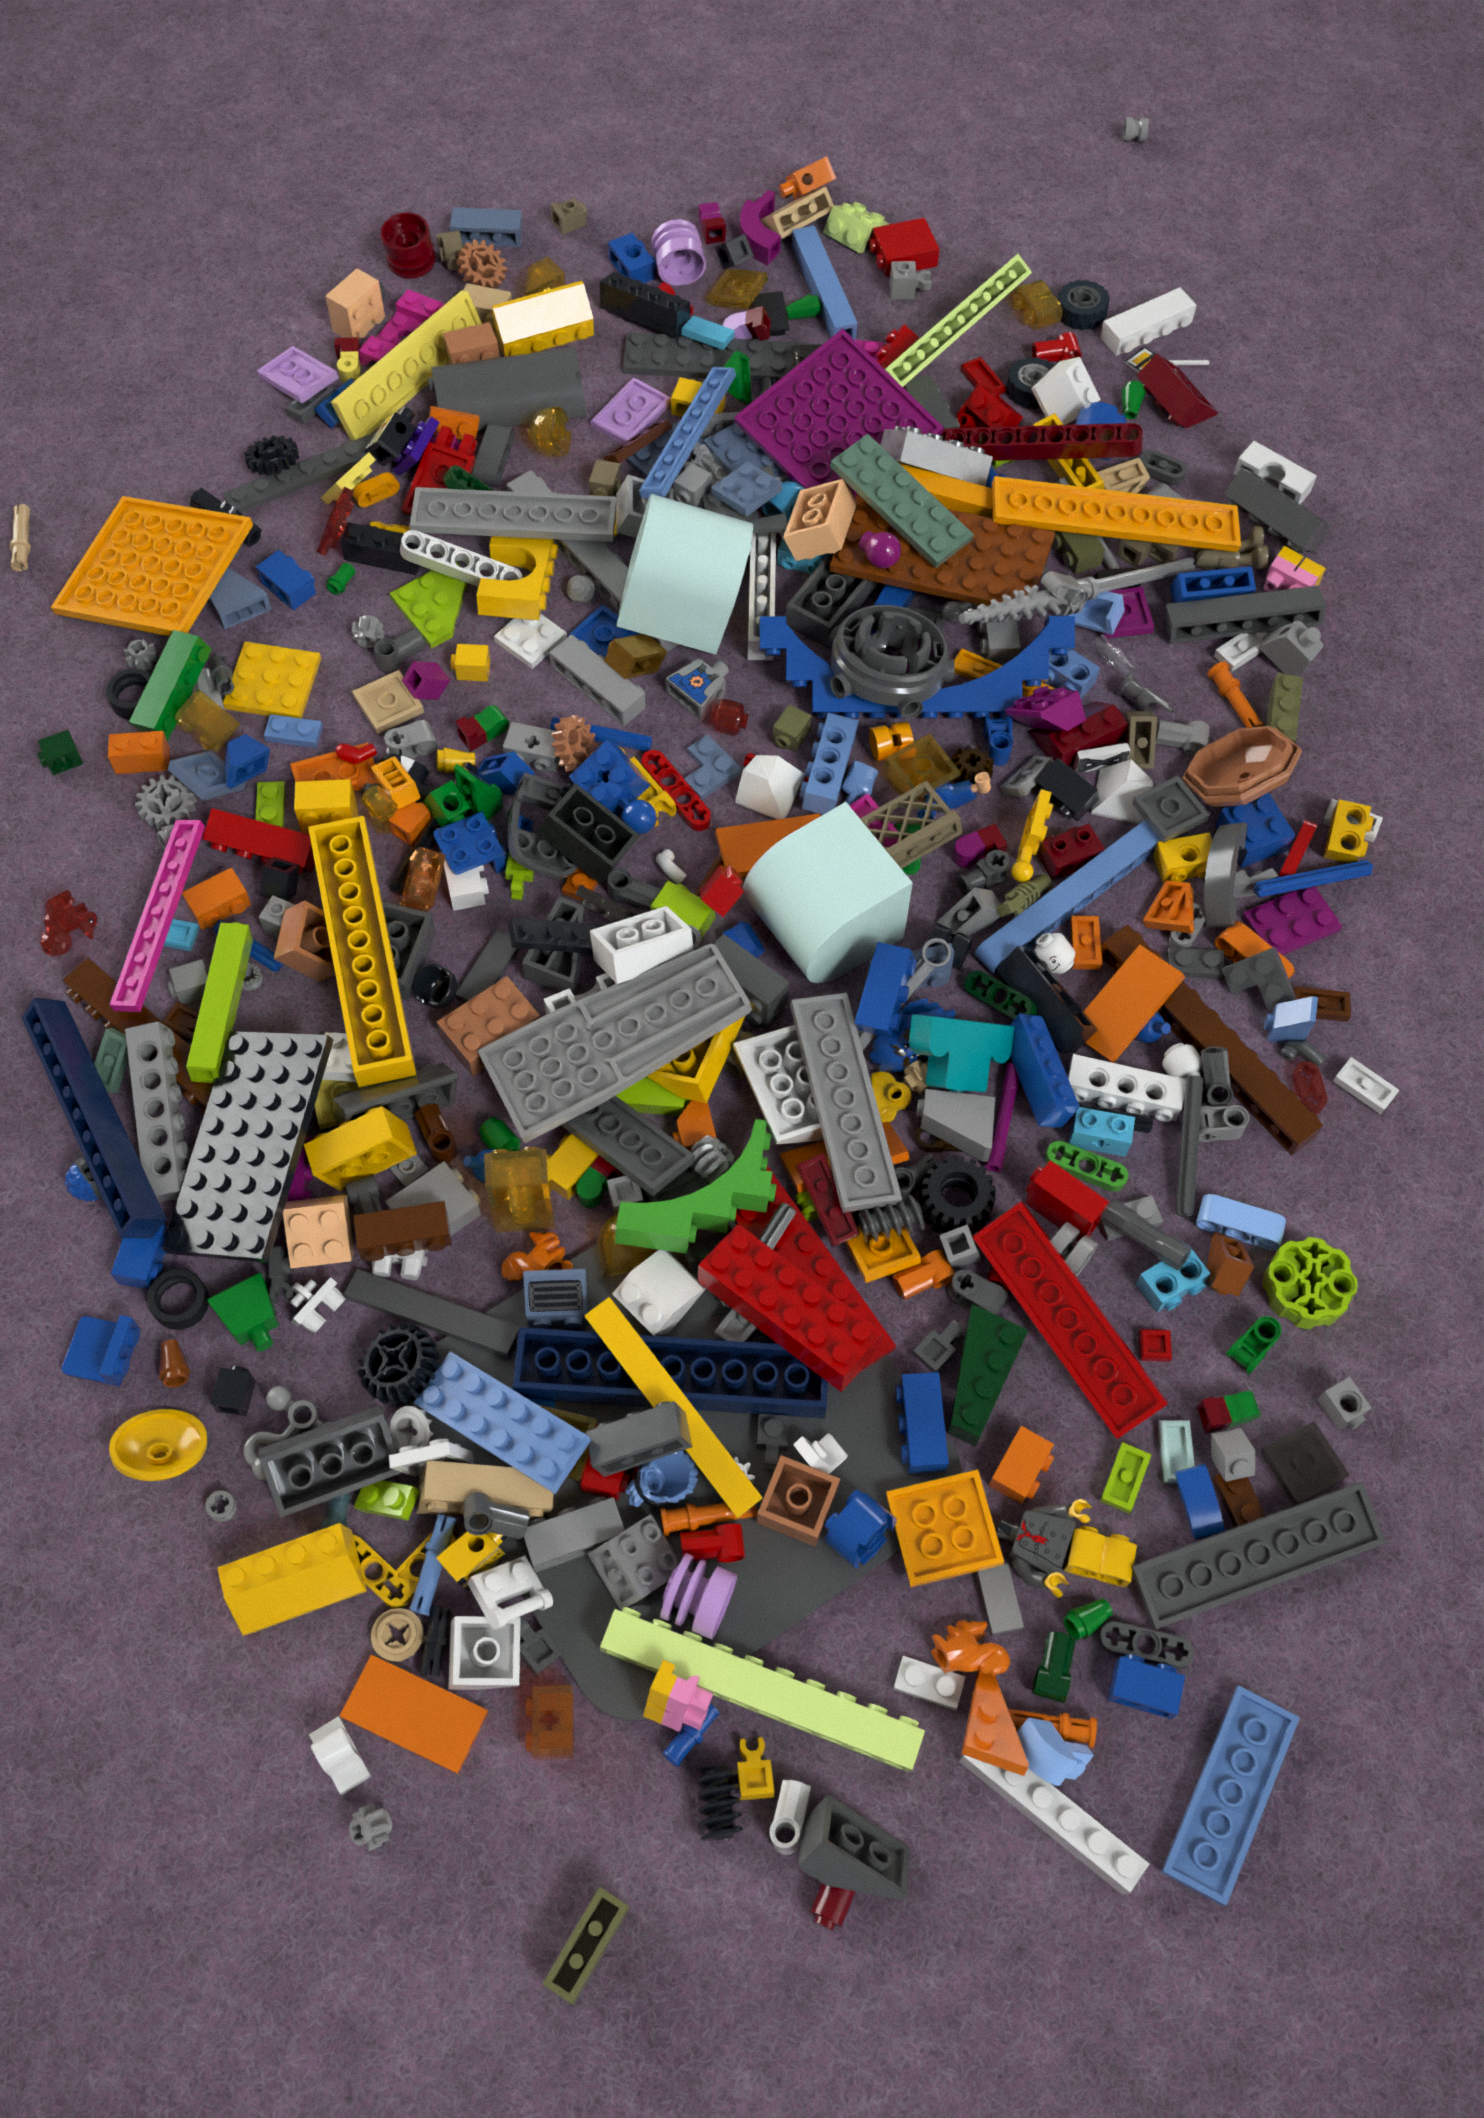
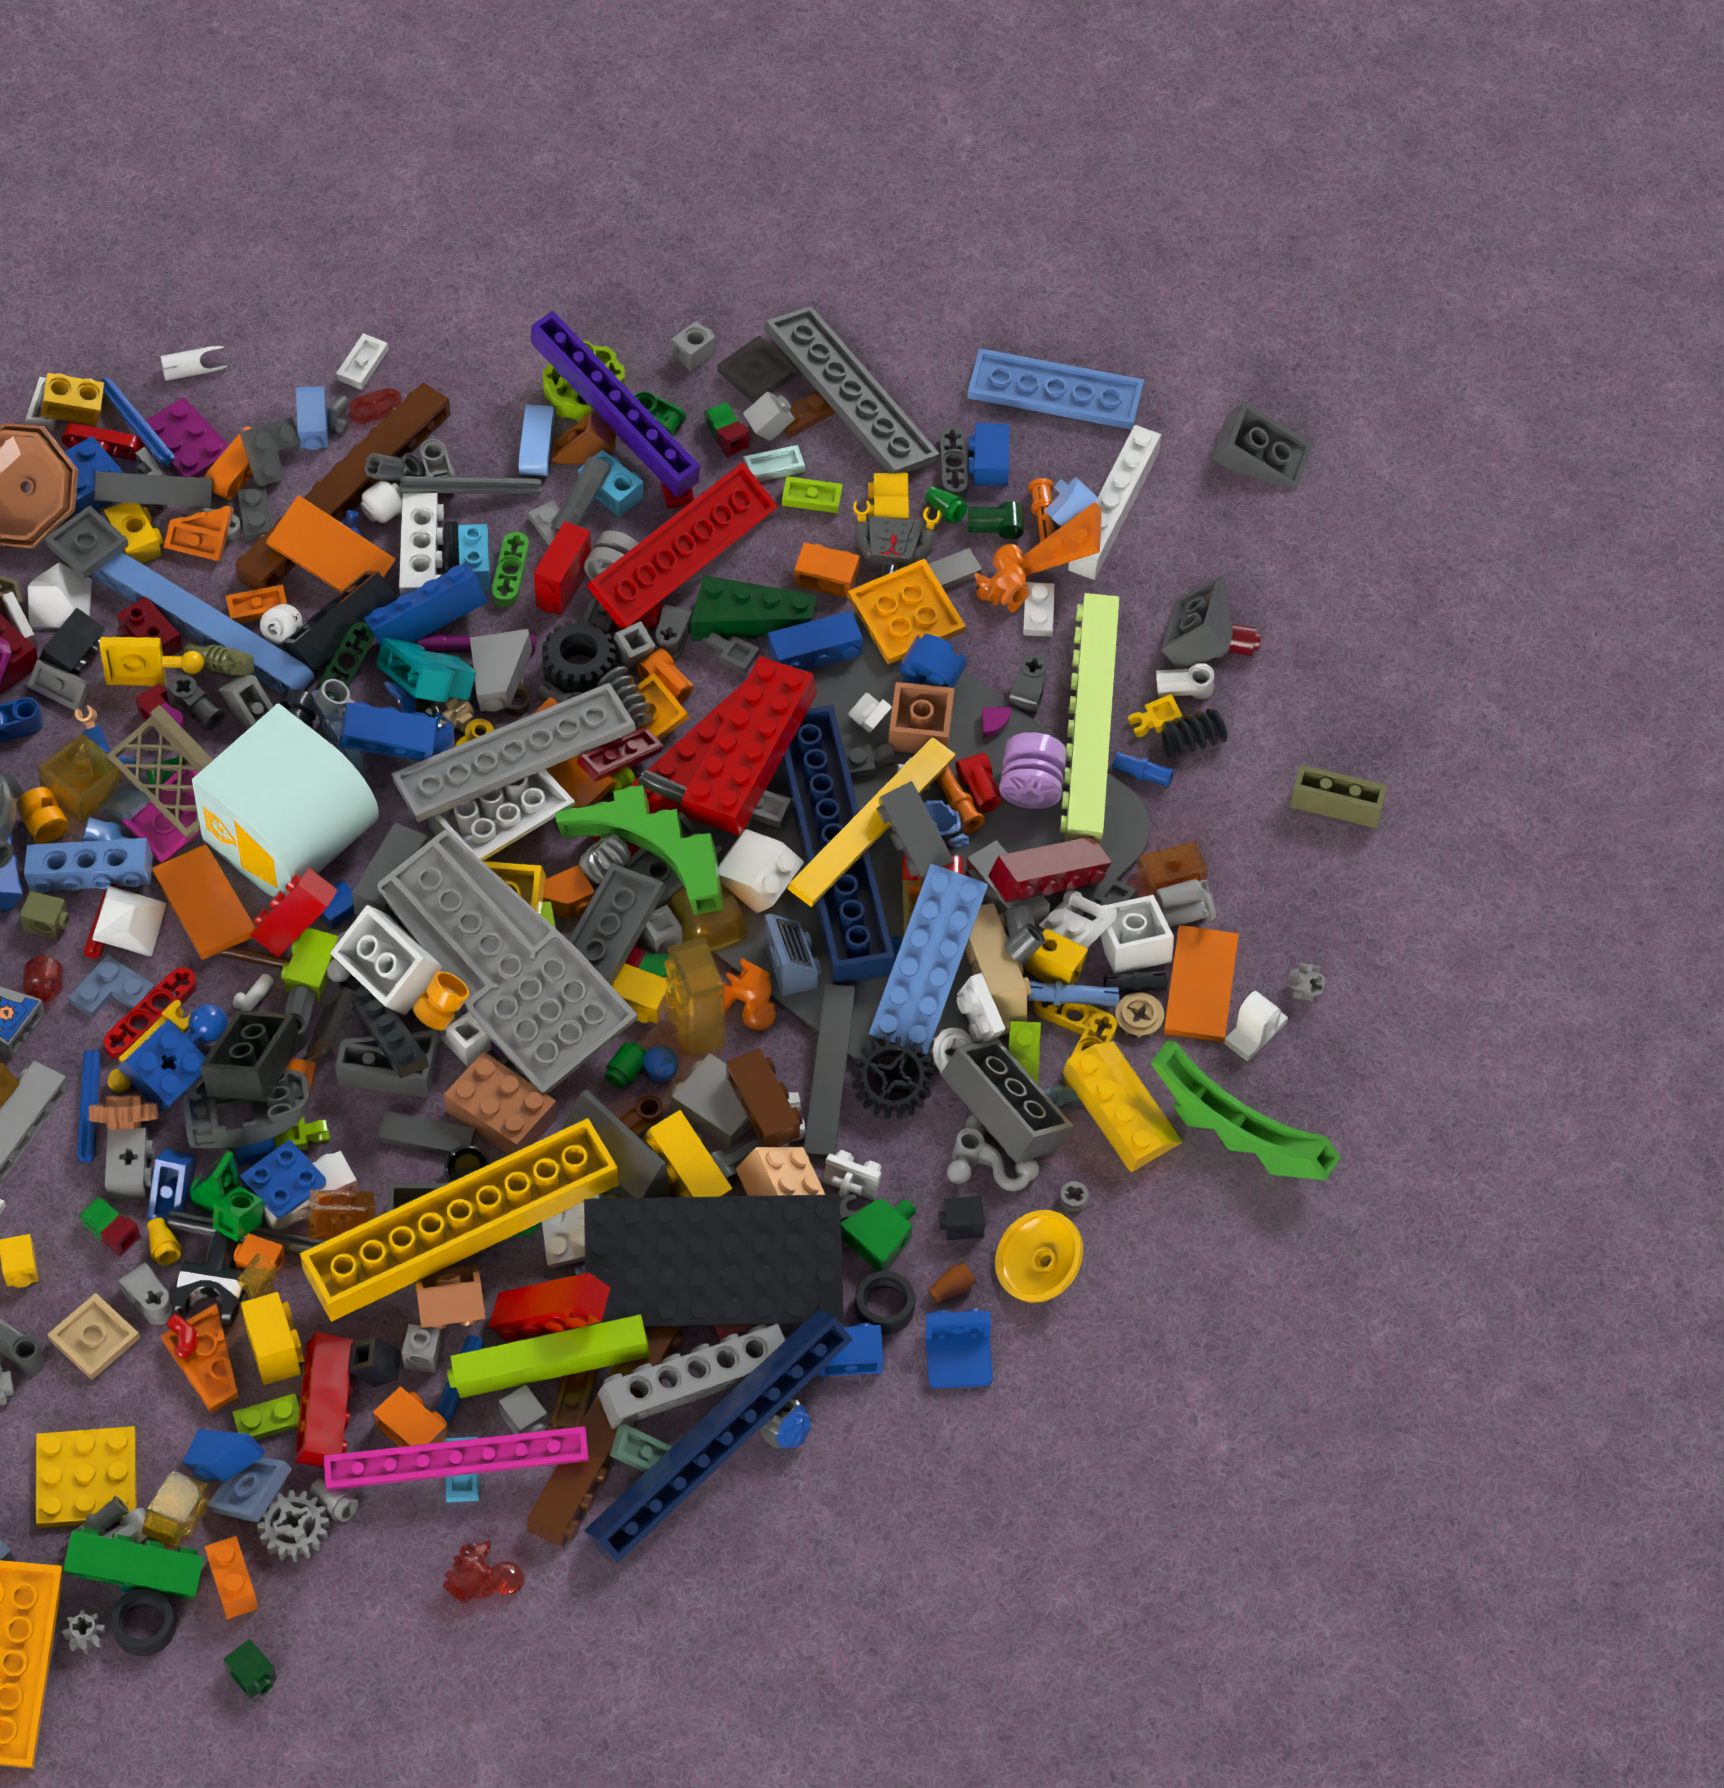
camera: 105 degrees left, 5 degrees down
medium blue plate [264,714,323,748] -> none
light orange slope [371,756,420,809] -> none
magenta brick [402,661,450,700] -> none
light grey bracket [588,1515,680,1610] -> none
bright pink hips [643,1660,713,1732] -> none
dark brown gear [949,745,994,784] -> none
blue slope [1174,1464,1225,1539] -> none
reddish brown plate [1293,986,1351,1022] -> none
none -> clear light blue tile [100,787,151,820]
none -> white piece [160,346,228,381]
none -> light orange wheel [413,971,470,1031]
none -> red brick [489,1272,610,1342]
none -> dark purple brick [531,311,700,498]
none -> magenta tile [981,707,1011,738]
none -> brick [988,836,1112,903]
none -> dark grey piece [1008,654,1047,713]
none -> bright green arch [1151,1041,1341,1181]
none -> light grey piece [1156,879,1216,928]
none -> dark grey slope [1210,401,1313,490]

